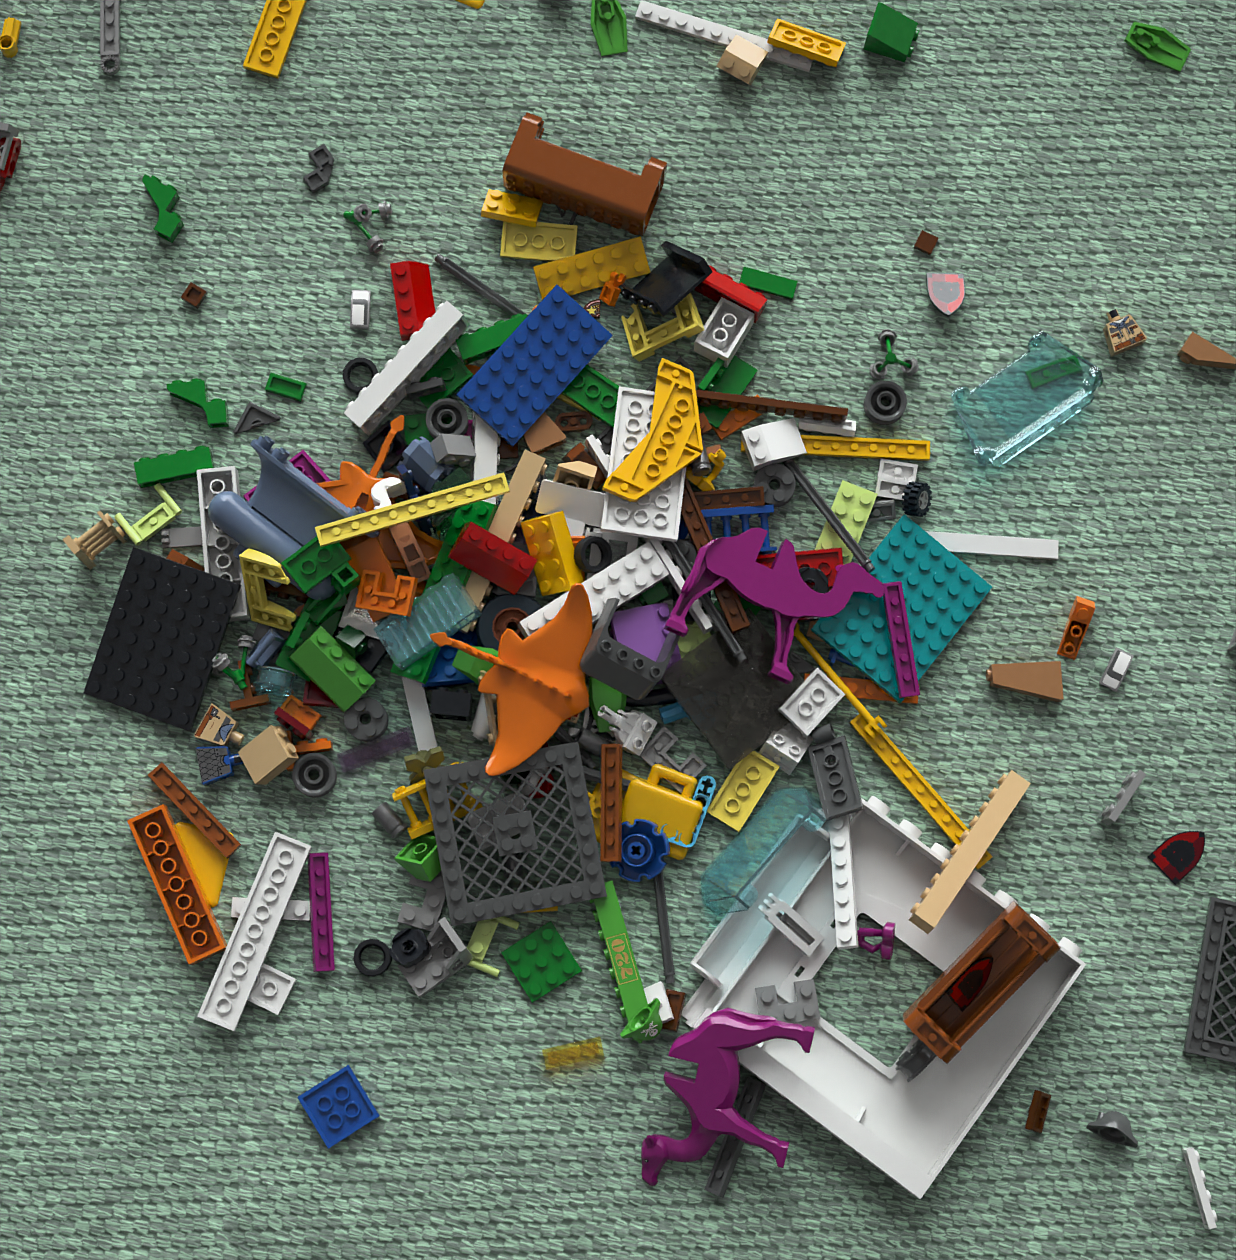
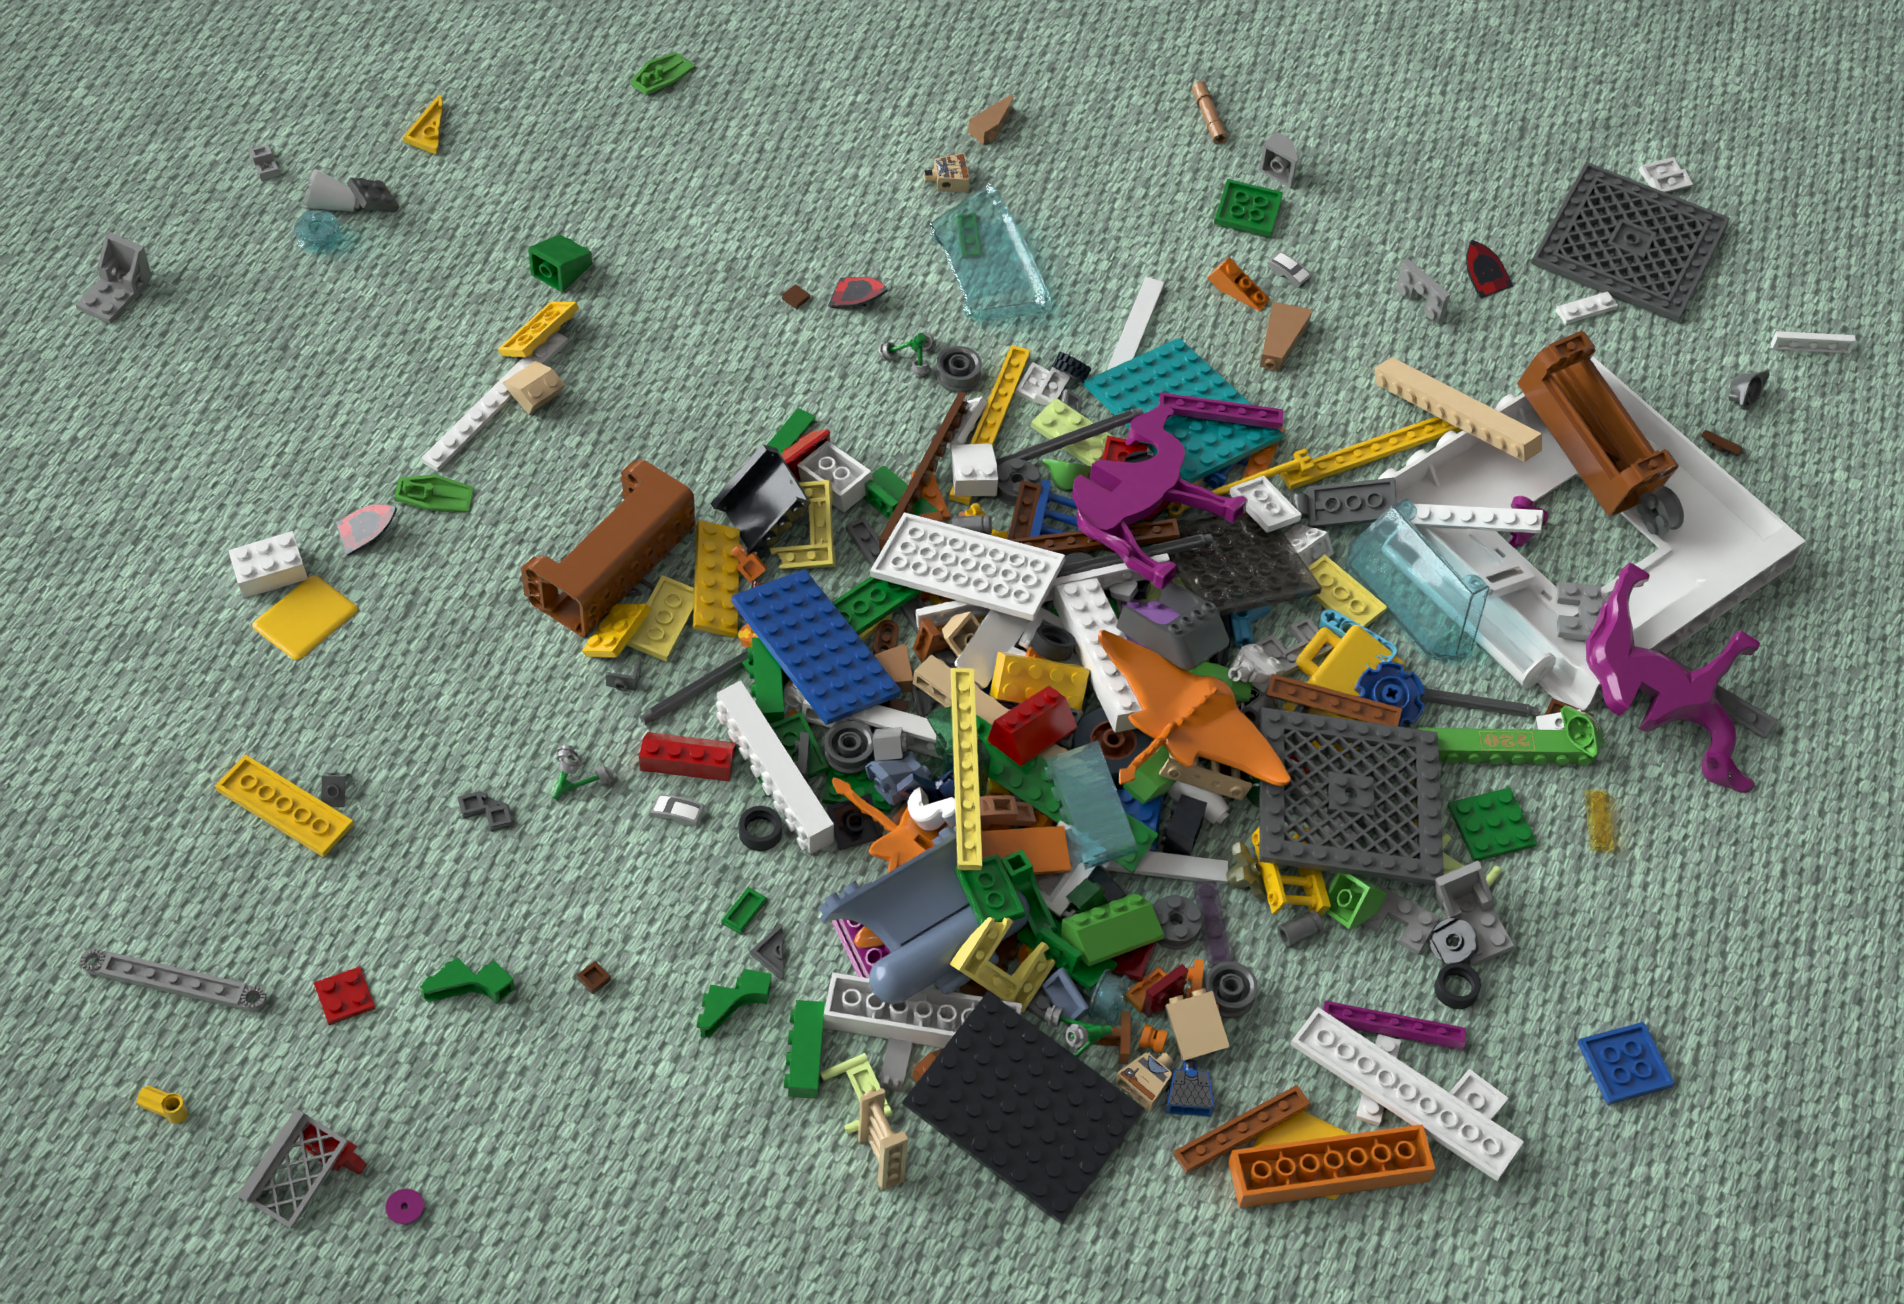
camera: 75 degrees left, 25 degrees down
orange plate [355,569,418,617] -> none
yellow wing [602,358,703,502] -> none
none -> red piece [314,967,375,1025]
none -> dark grey bracket [321,773,349,807]
none -> dark grey bracket [605,659,641,691]
none -> bright green hat [1042,458,1092,491]
none -> light grey tile [1110,579,1138,602]
none -> orange wheel [1138,1024,1169,1054]
none -> green plate [1214,179,1283,237]
none -> white plate [1556,292,1618,325]

